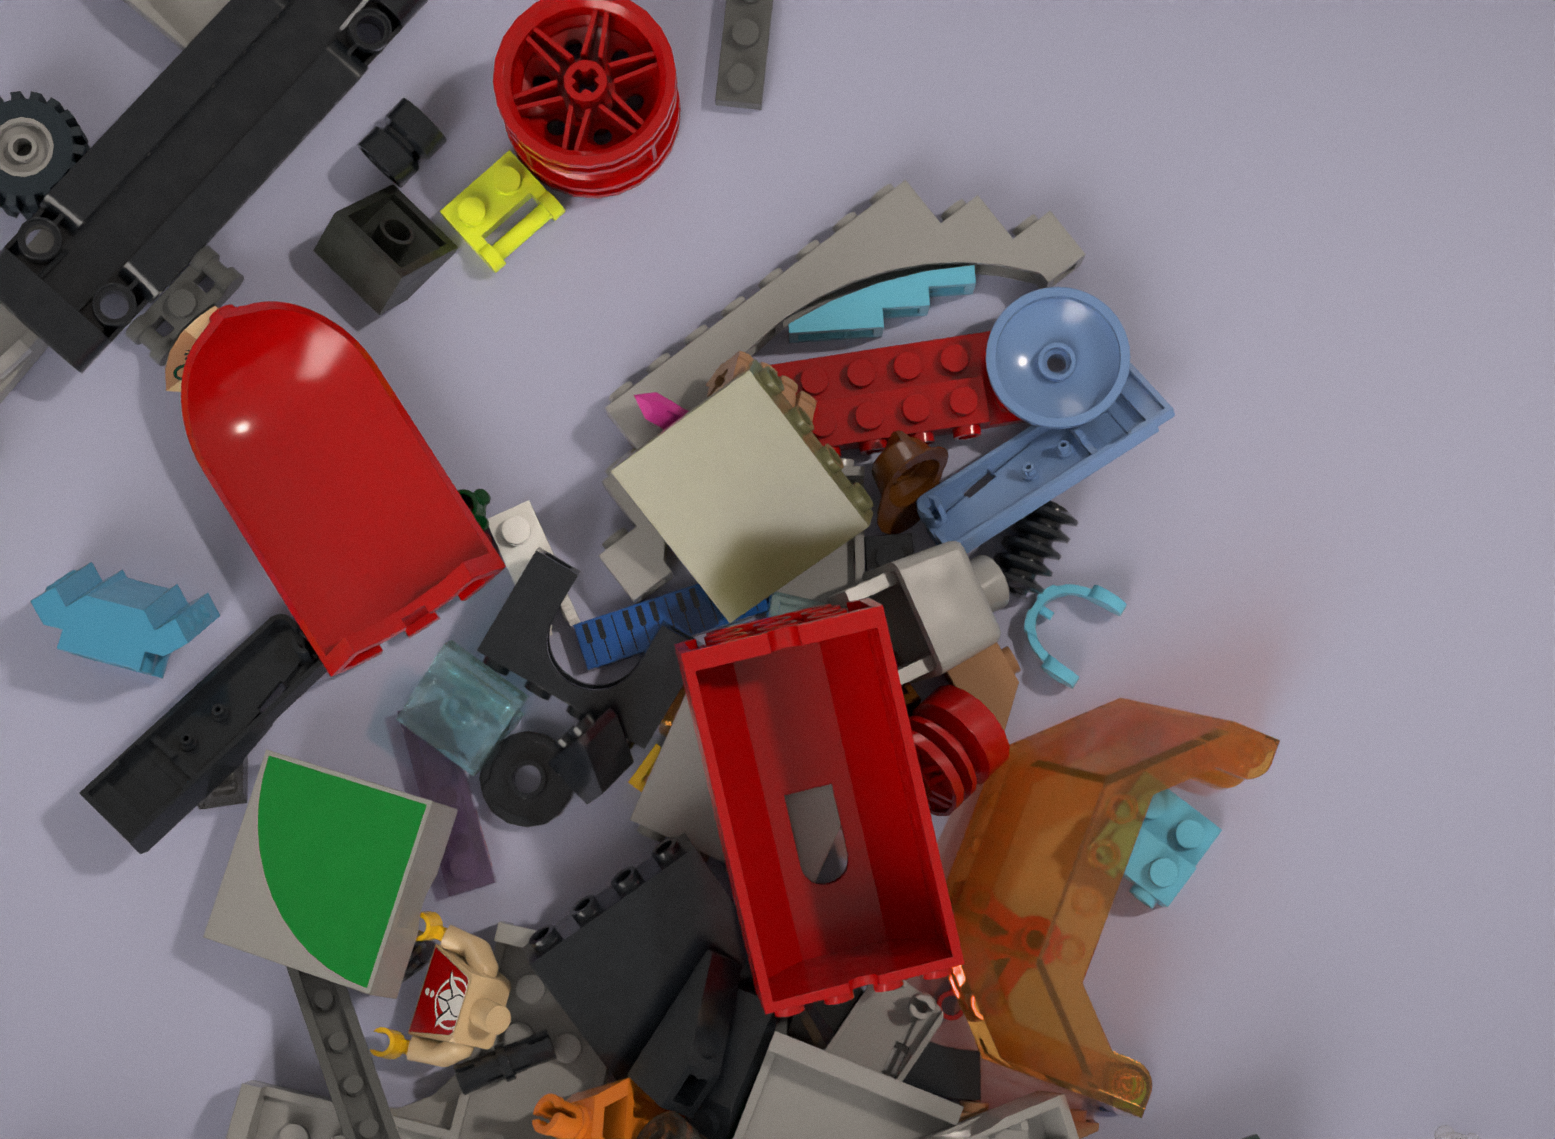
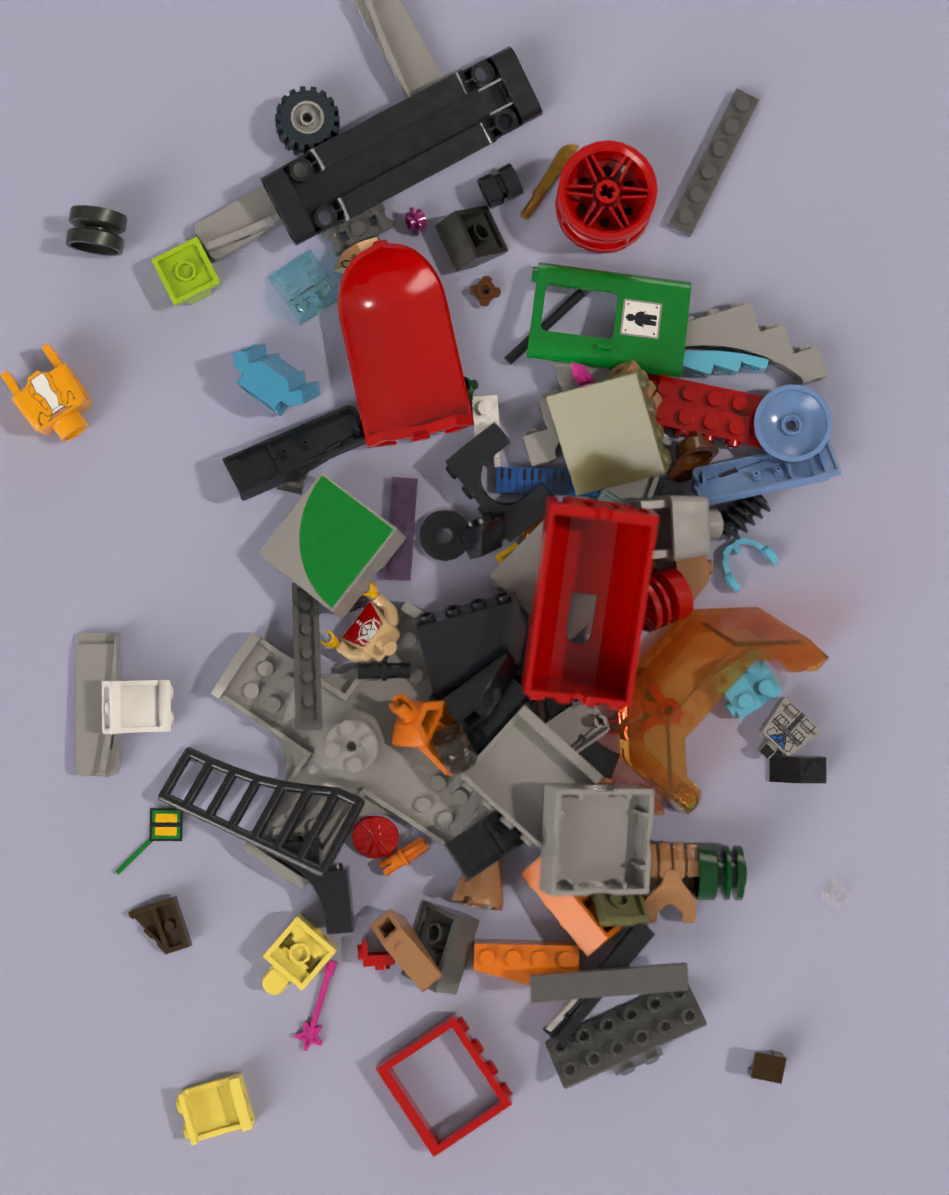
camera: 20 degrees right, 5 degrees up
clear light blue bracket [396,640,529,776] -> none
neon yellow plate [440,150,566,273] -> none
none -> clear light blue bracket [268,250,339,326]
none -> magenta plate [405,207,427,236]
none -> reddish brown plate [470,276,501,307]
none -> black bar [504,289,585,365]
none -> pearl gold piece [520,144,579,220]
none -> green piece [526,262,691,378]
none -> torso [757,697,821,760]
none -> black slope [769,756,827,784]

